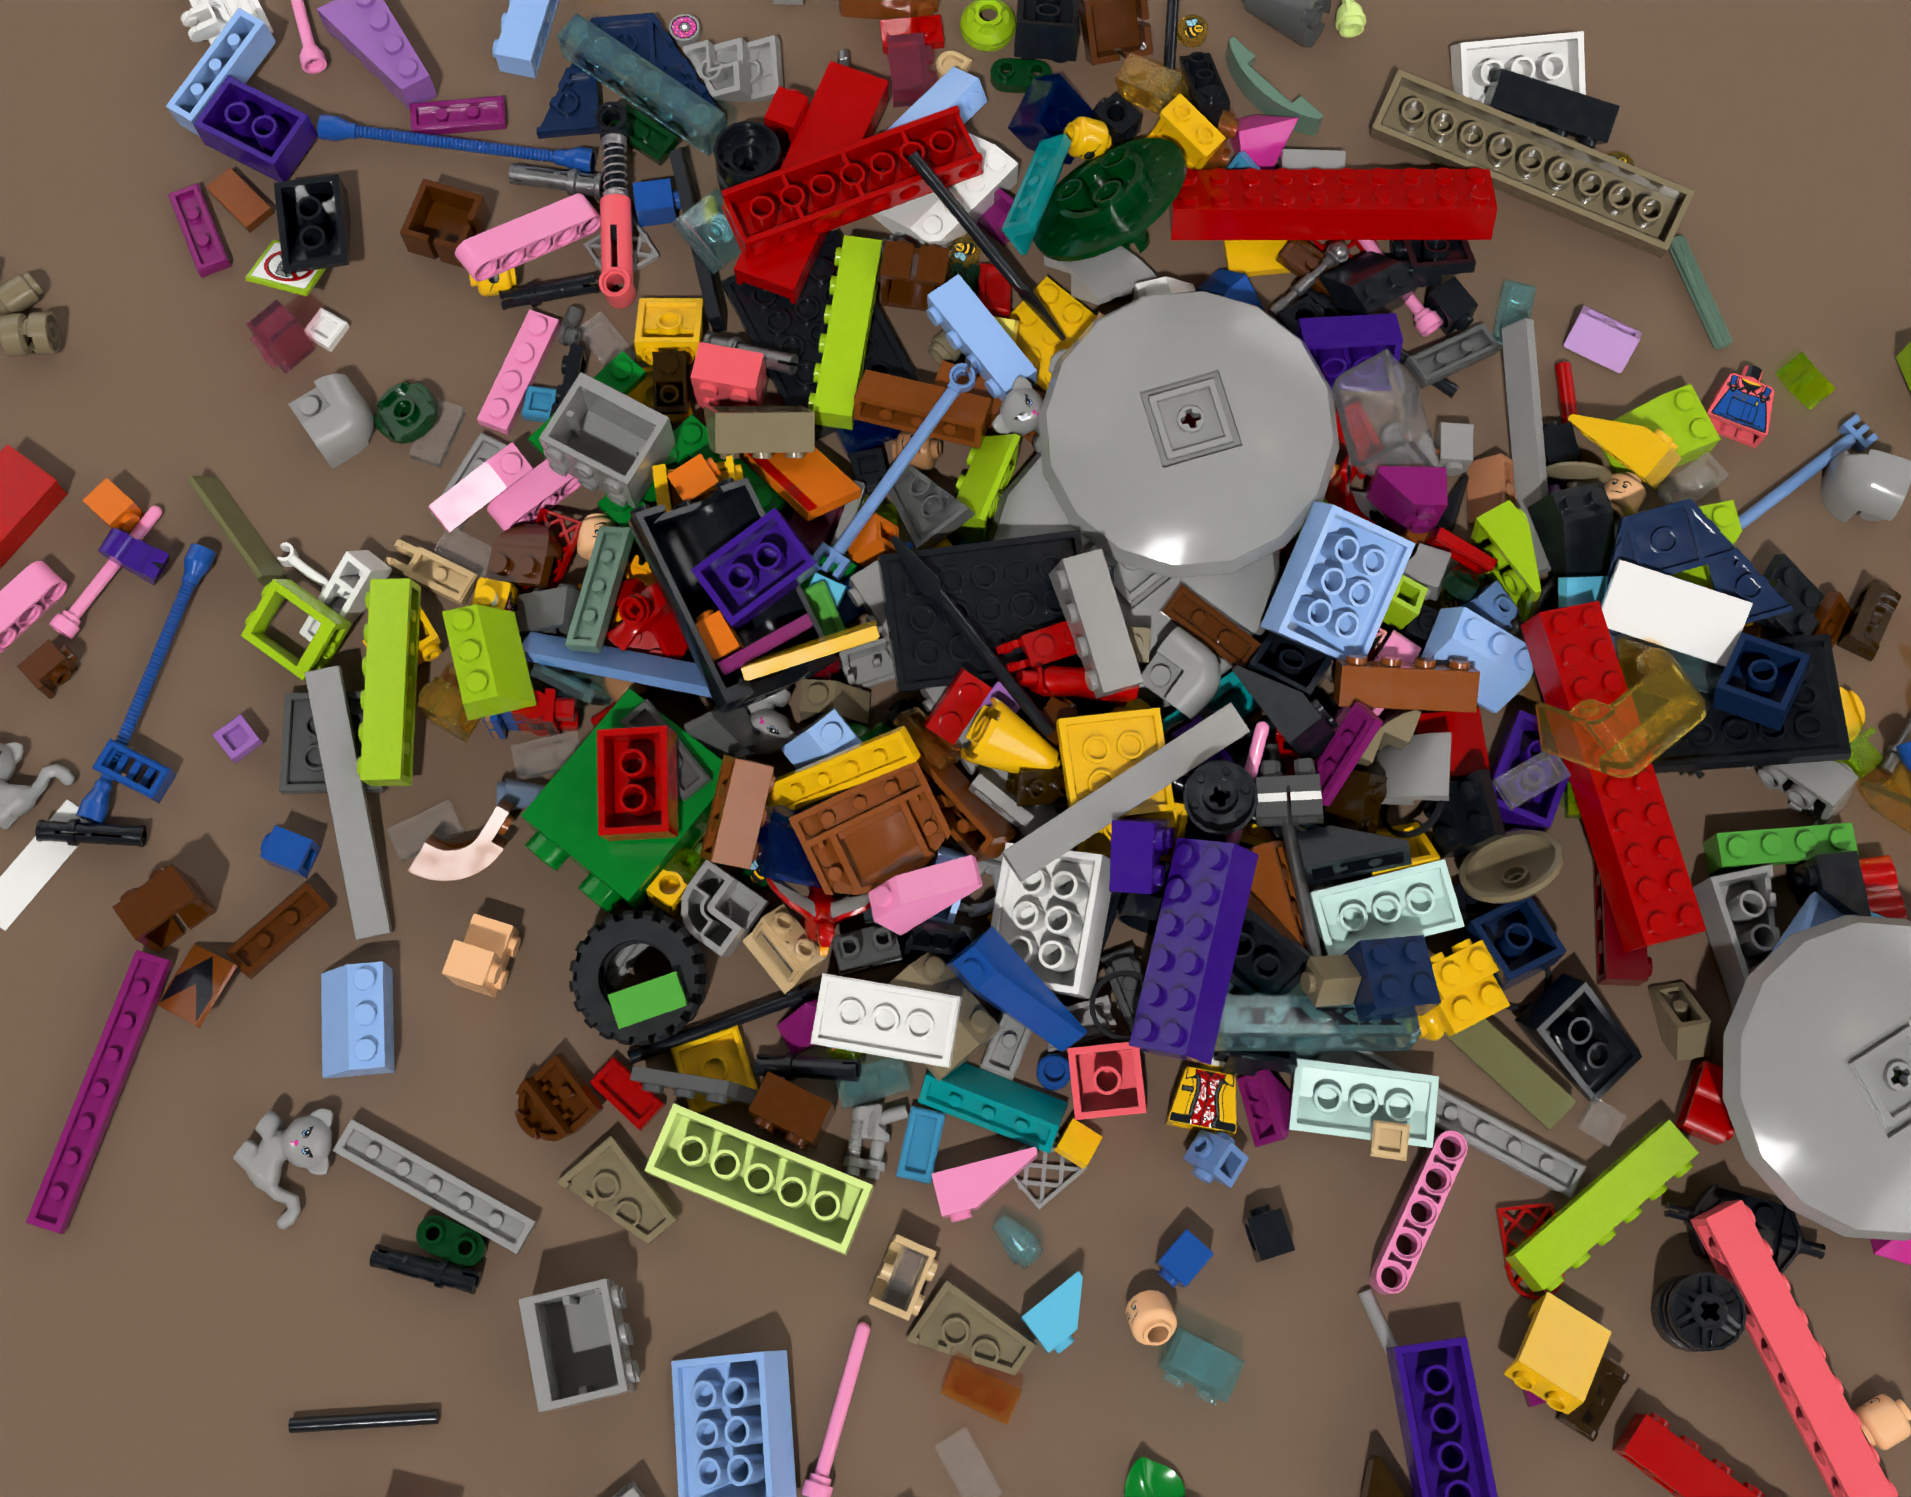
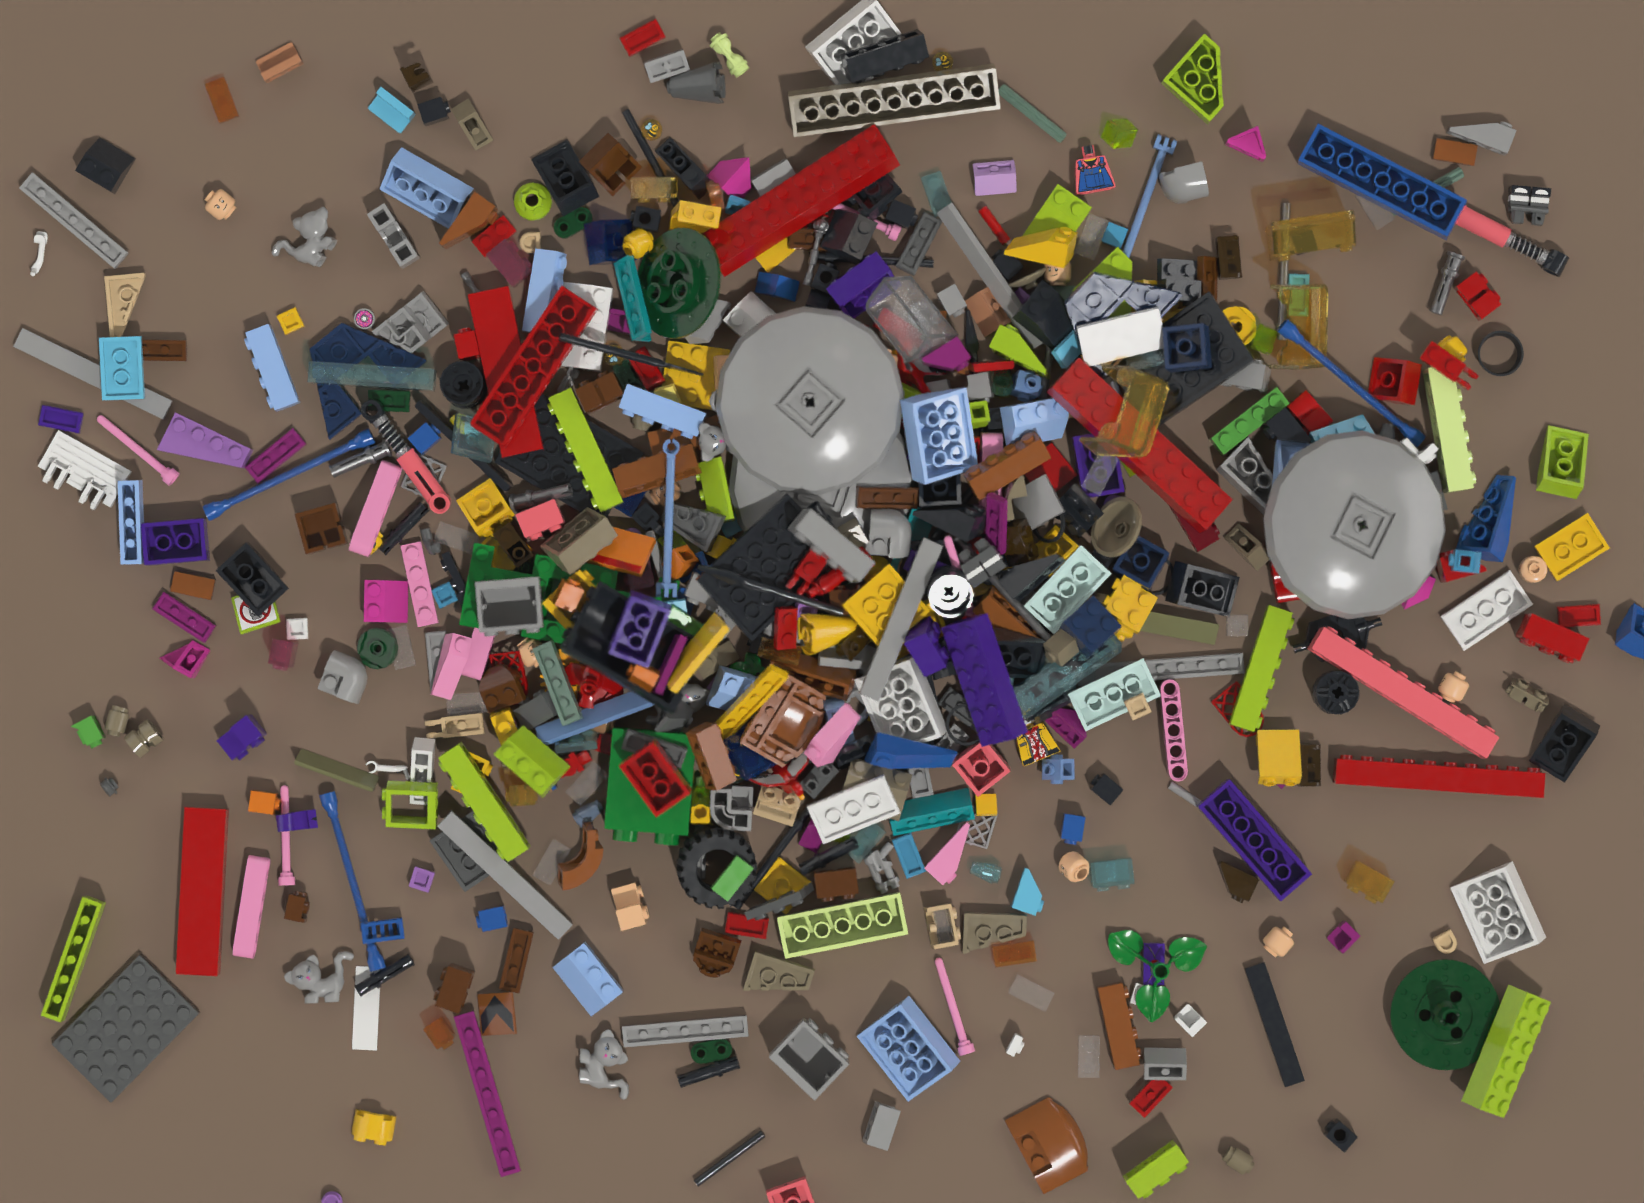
camera: 30 degrees left, 15 degrees up
blue tile [1036,1054,1071,1091] -> none
sand green slope [1225,36,1324,136] -> none
none -> dark pink slope [159,640,210,678]
none -> dark purple brick [217,715,267,761]
none -> dark pink slope [364,580,409,623]
none -> clear orange brick [423,1016,456,1050]
none -> dark azure tile [1101,222,1128,249]

